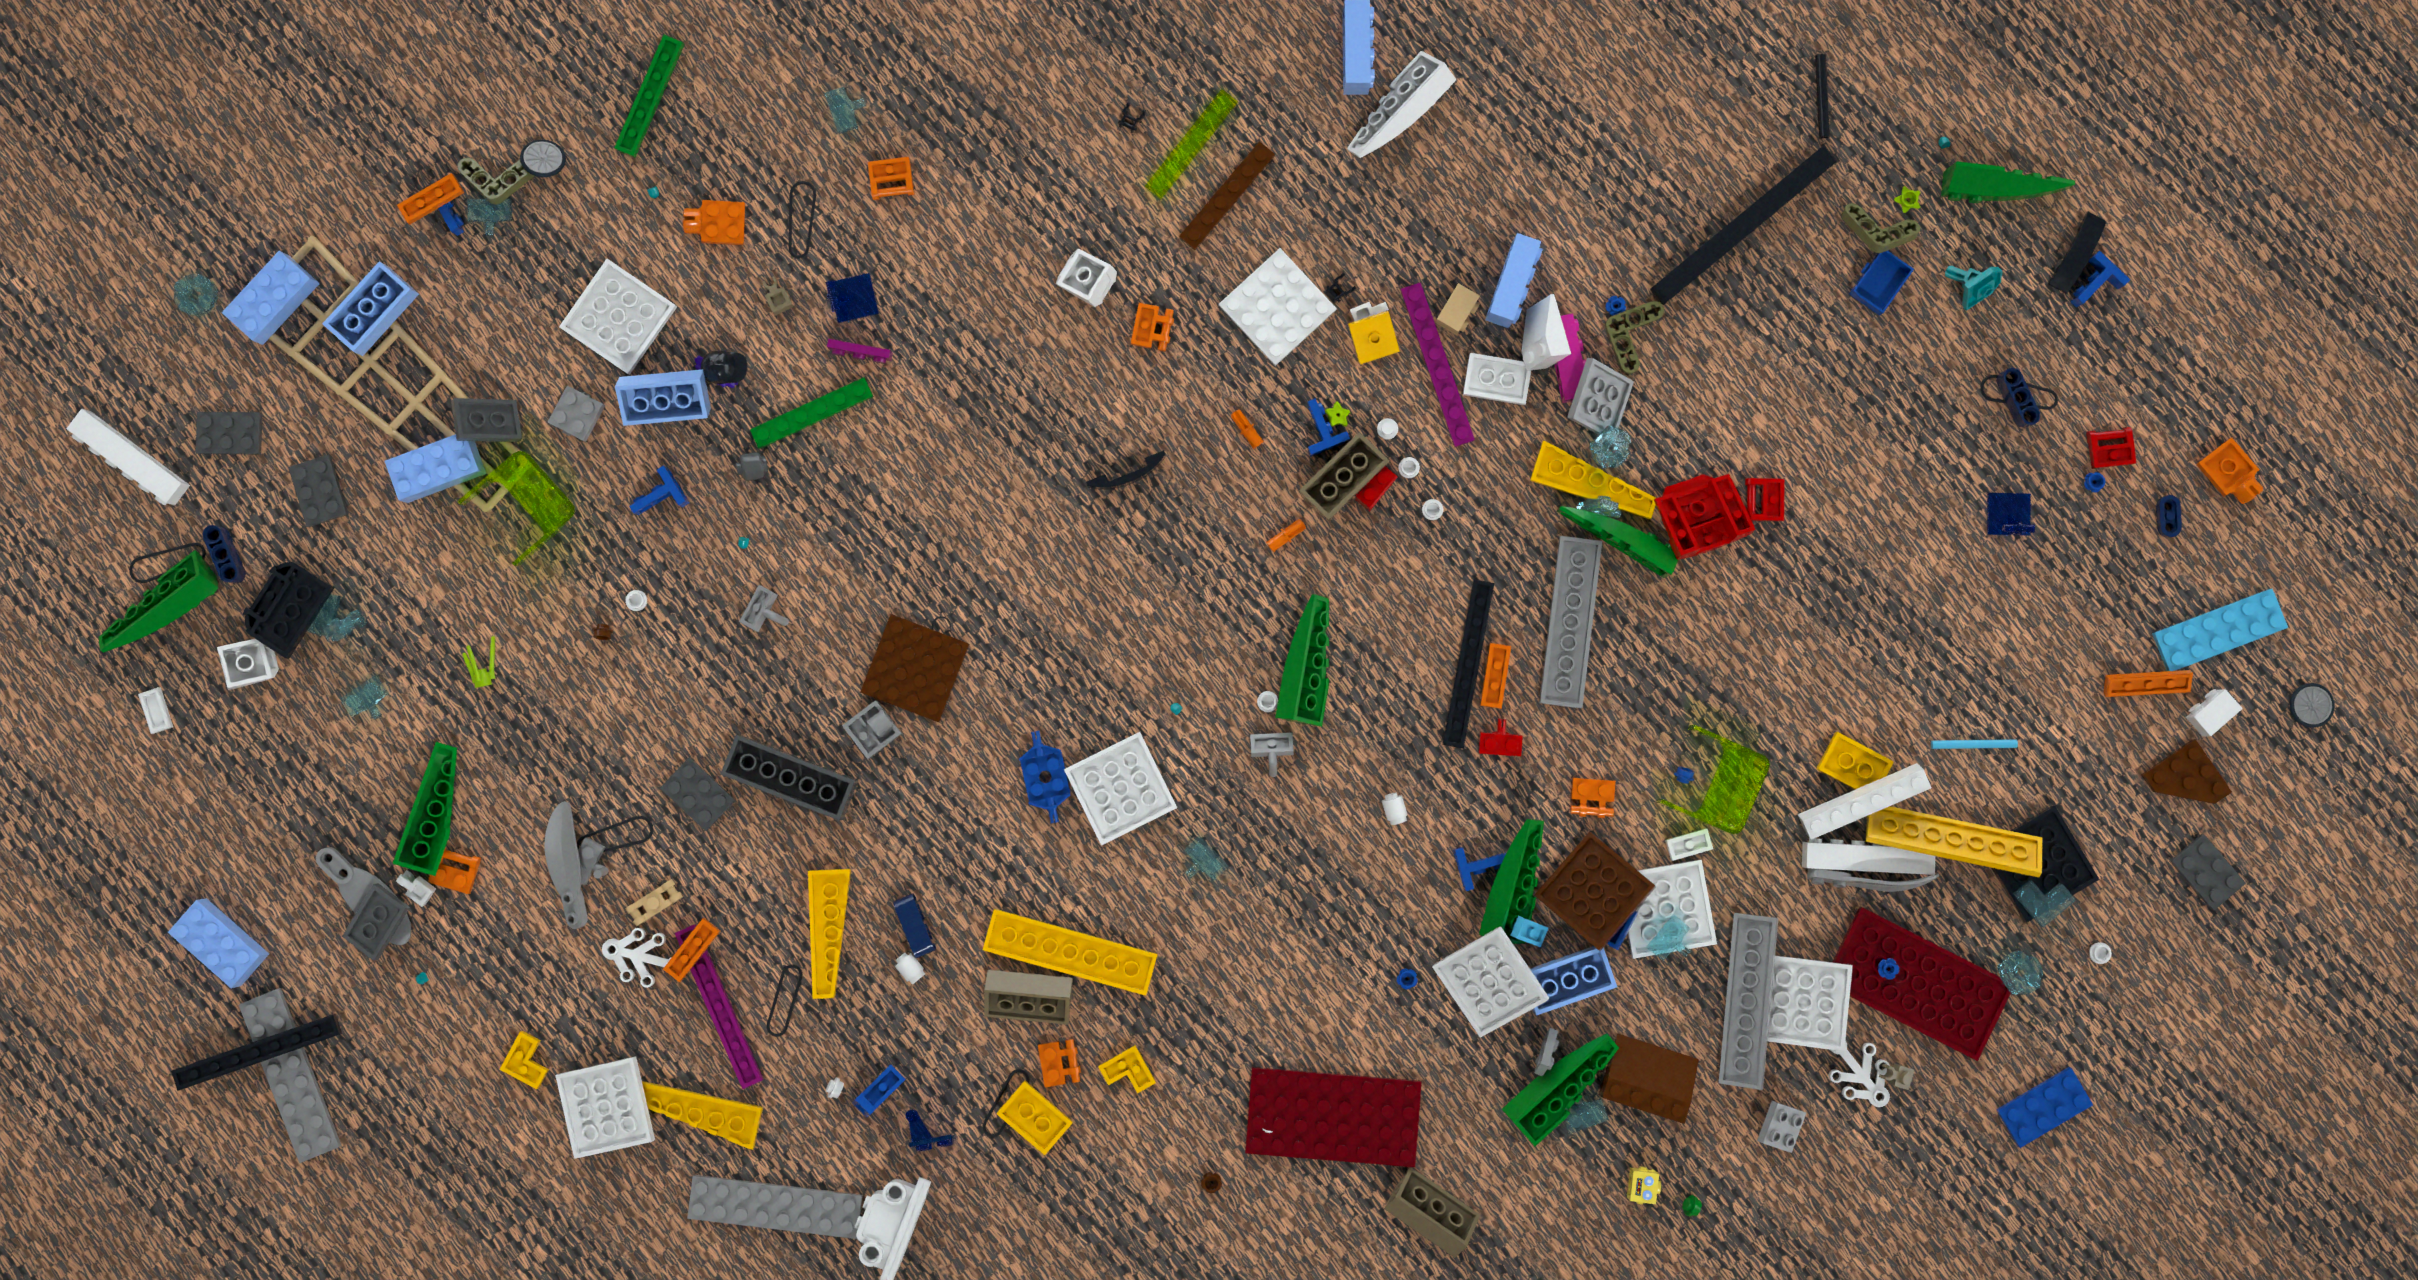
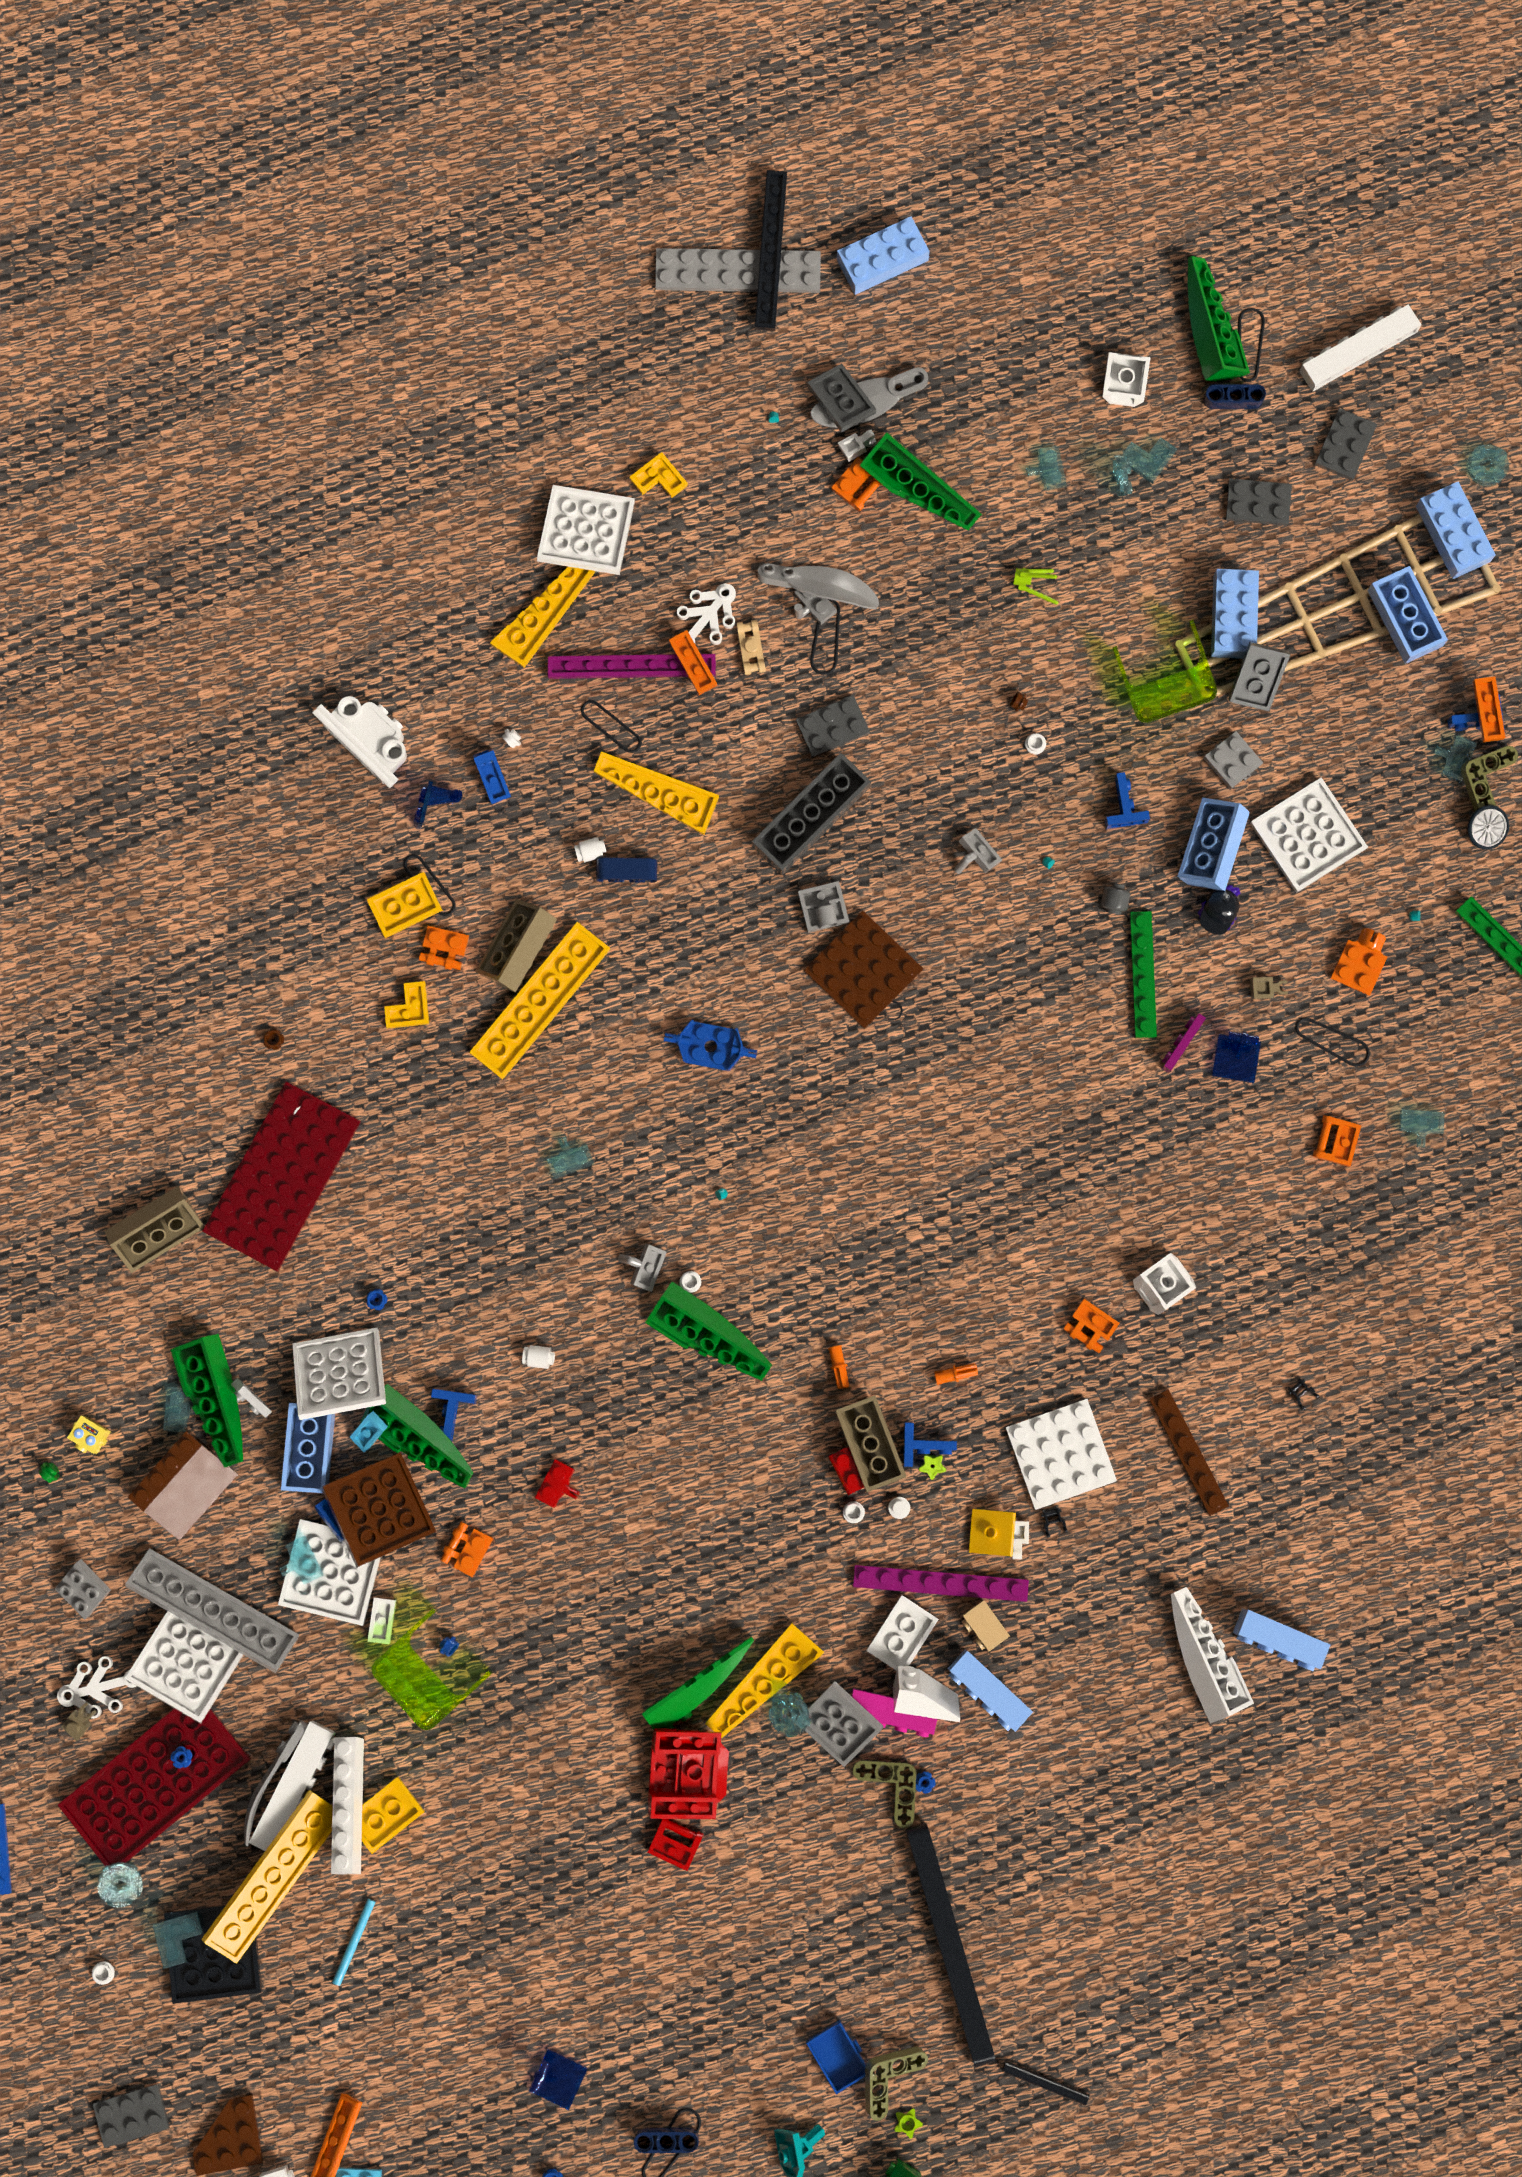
camera: 110 degrees right, 5 degrees down
white tile [138,687,173,734] -> none
black plate [243,562,335,659] -> none
light grey plate [687,1175,863,1239] -> none
white plate [1064,732,1177,845] -> none
black slope [1086,450,1166,490] -> none
clear neon green plate [1145,89,1238,200] -> none
white plate [1422,499,1443,520] -> none
black tile [1442,579,1495,749] -> none
orange plate [1480,643,1511,709] -> none
light grey plate [1539,536,1602,709] -> none
clear light blue plate [1577,496,1621,519] -> none

